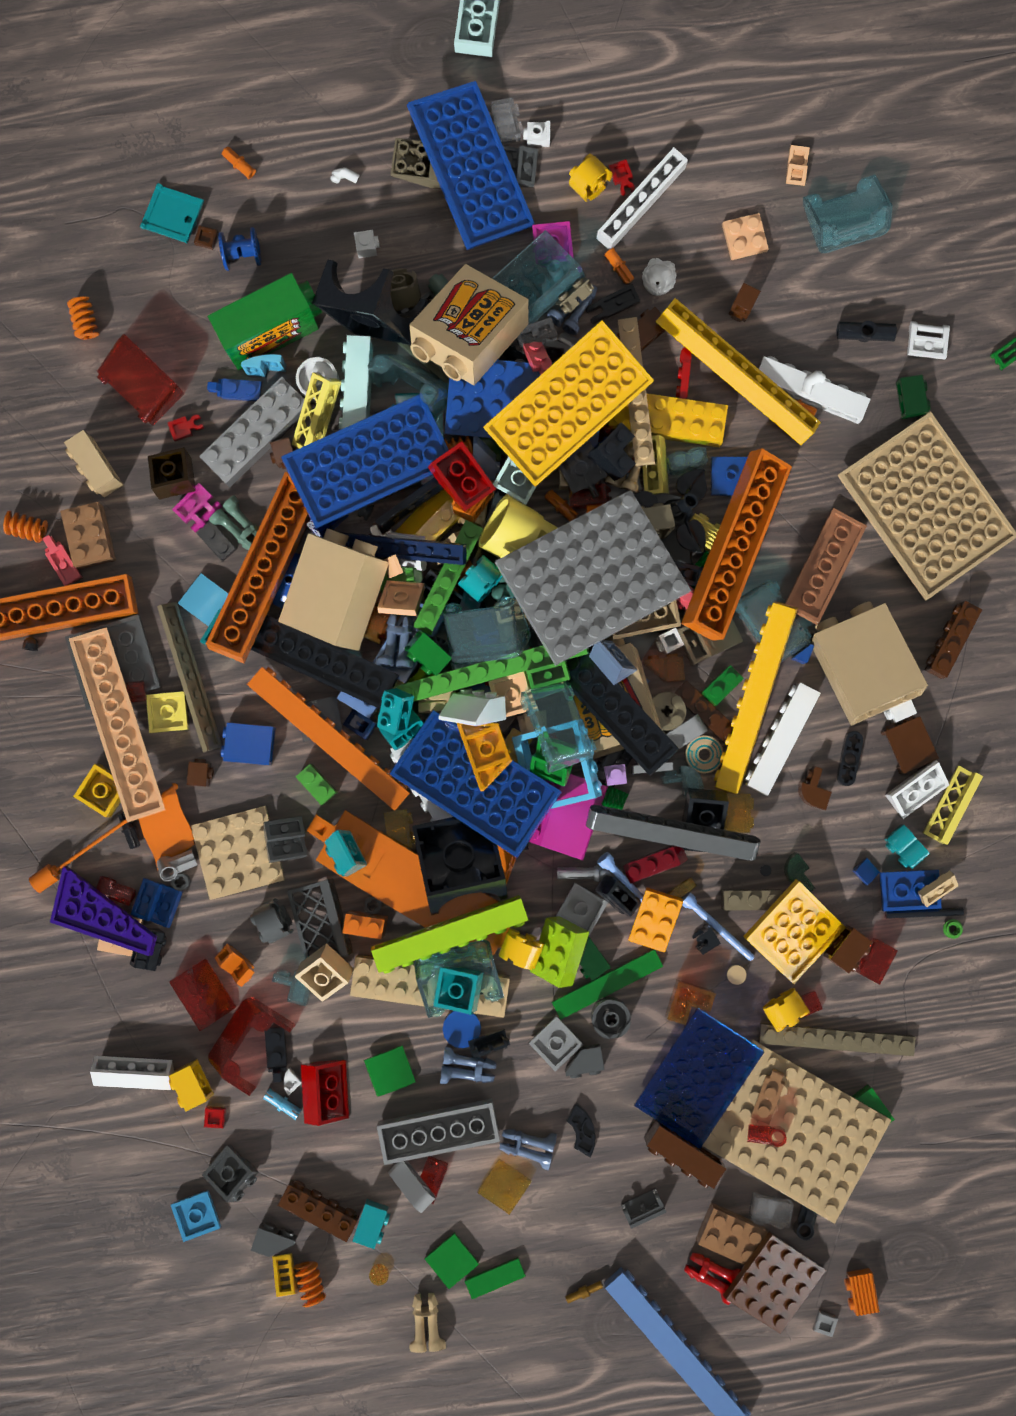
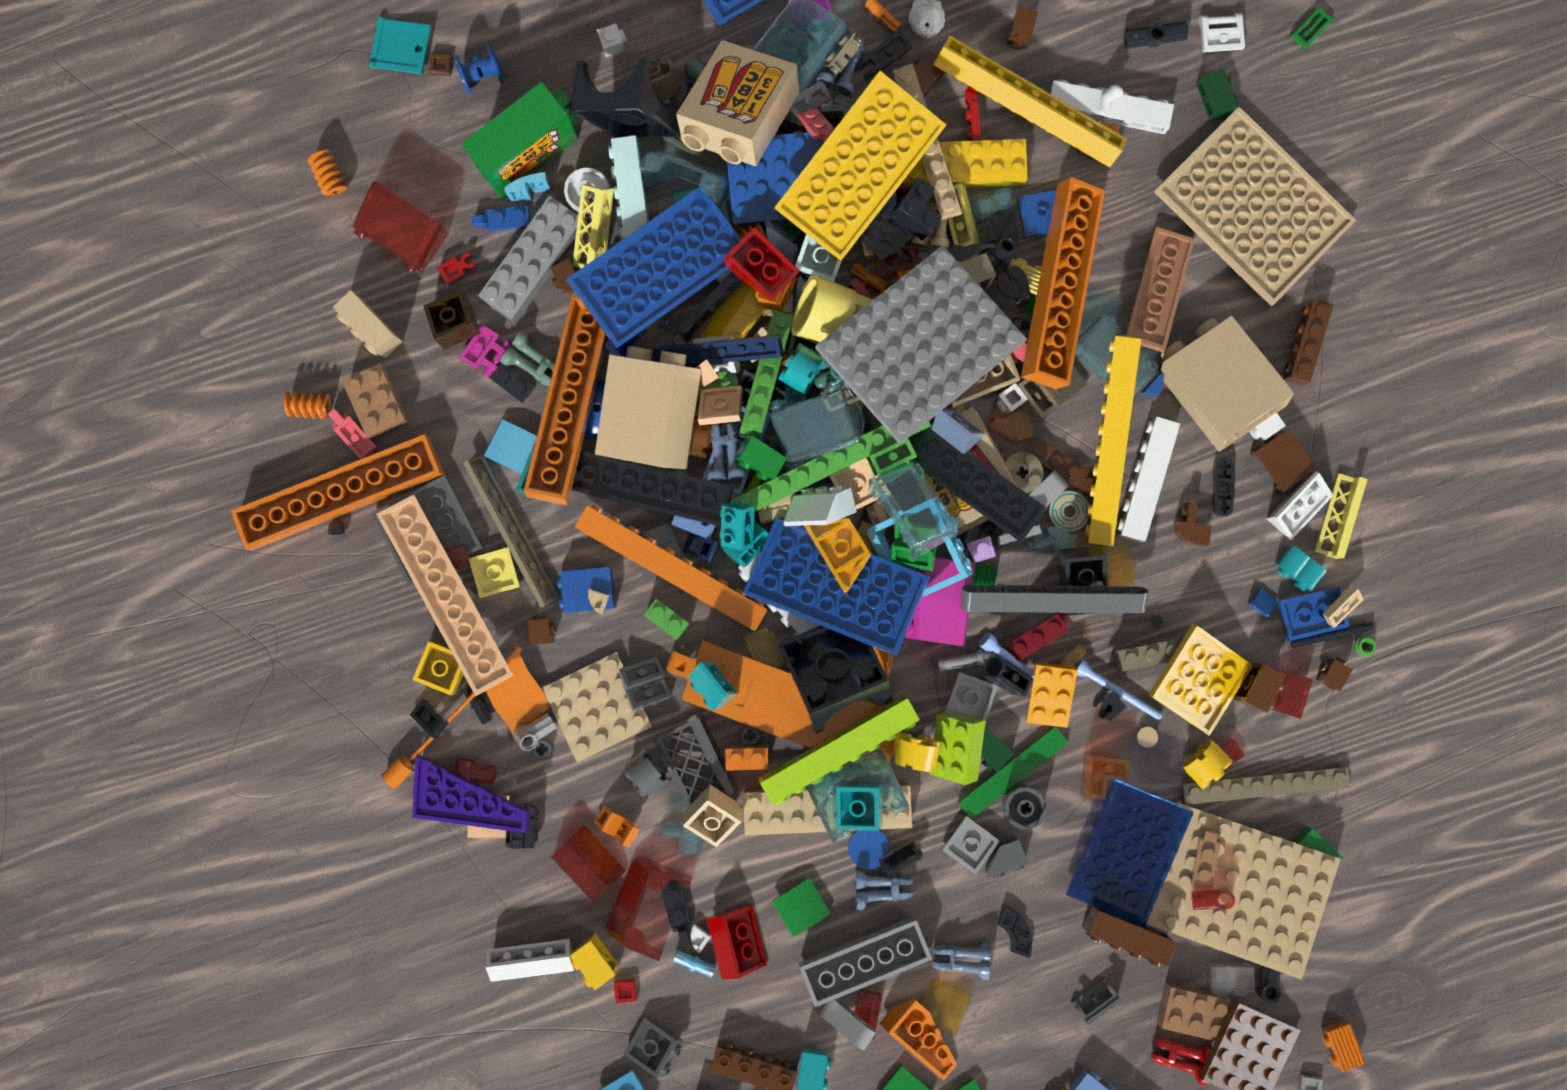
camera: 10 degrees left, 0 degrees up
blue slope [131,878,183,928] -> none
green brick [701,665,744,706] -> none
clear green brick [784,852,816,892] -> none
none -> black plate [410,699,449,739]
none -> tan tile [588,589,610,615]
none -> red plate [848,277,874,300]
none -> orange wedge [879,999,957,1080]
none -> reddish brown brick [1316,657,1353,691]

